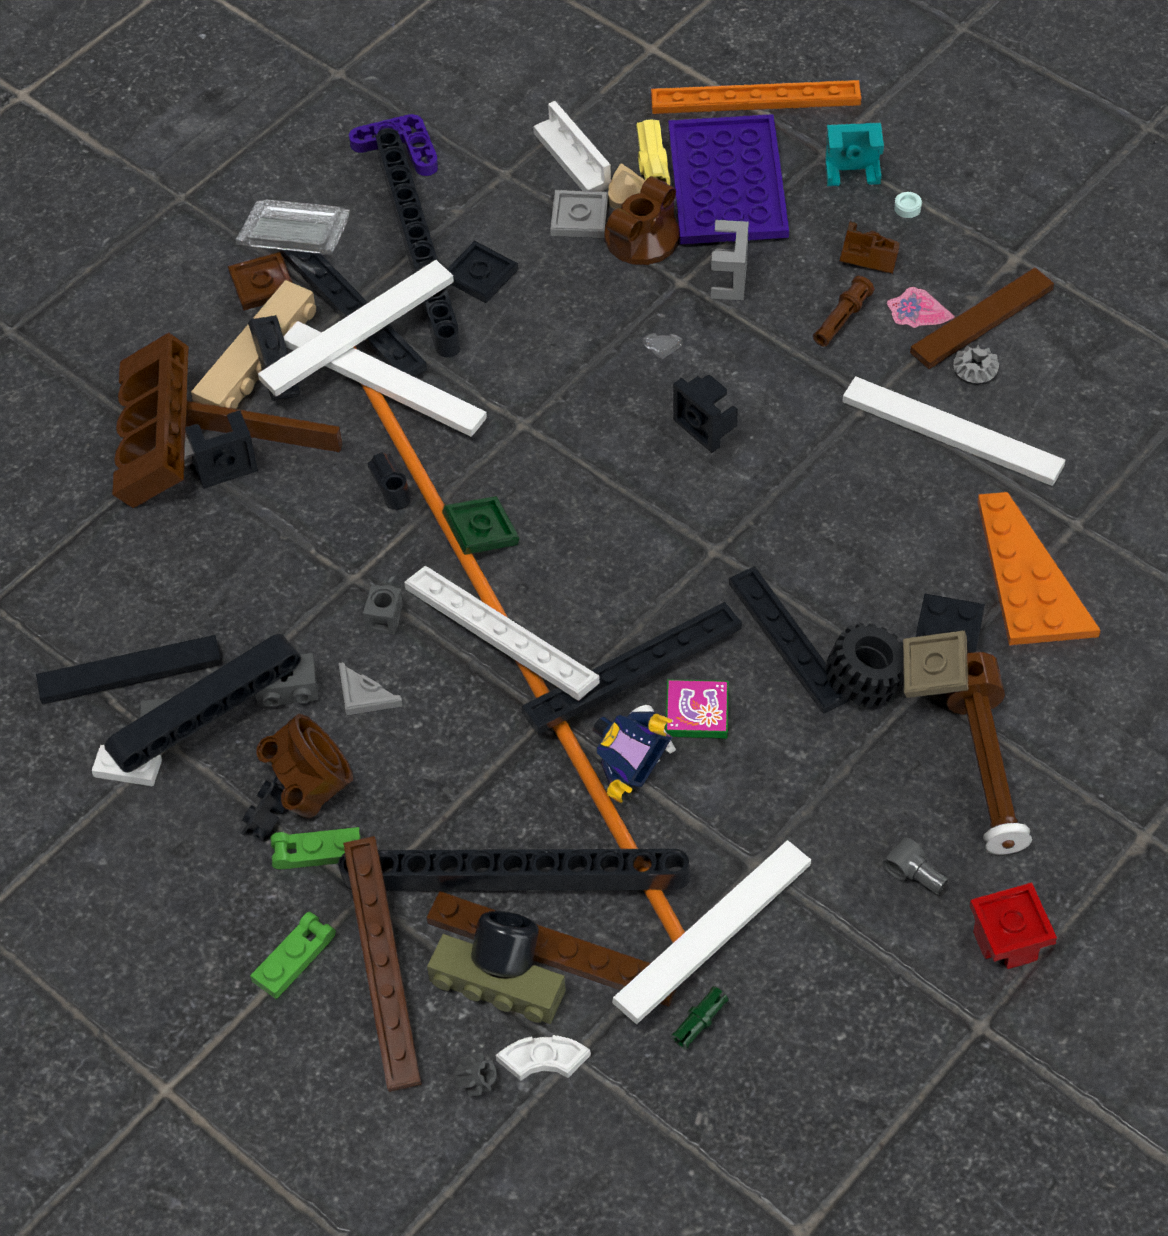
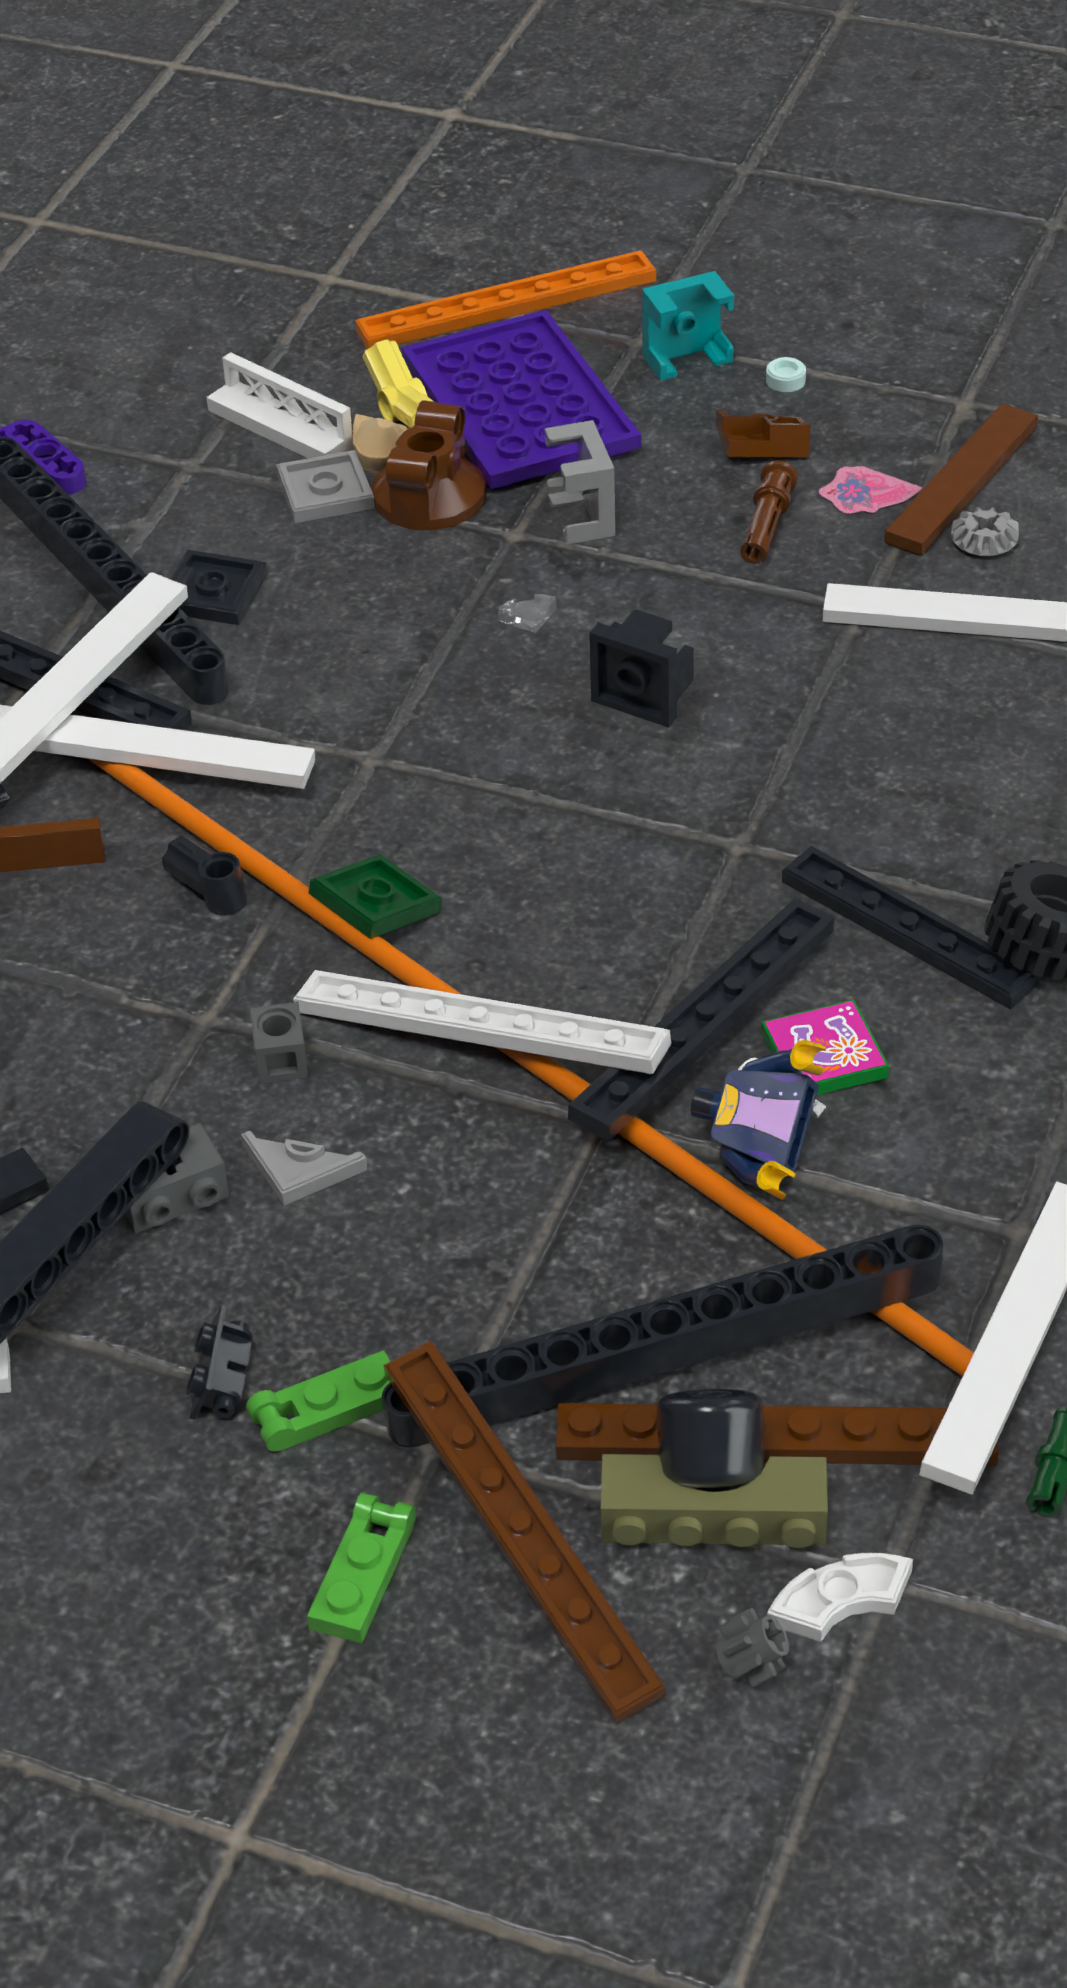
camera: 20 degrees left, 10 degrees down
reddish brown piece [256,713,353,818] -> none

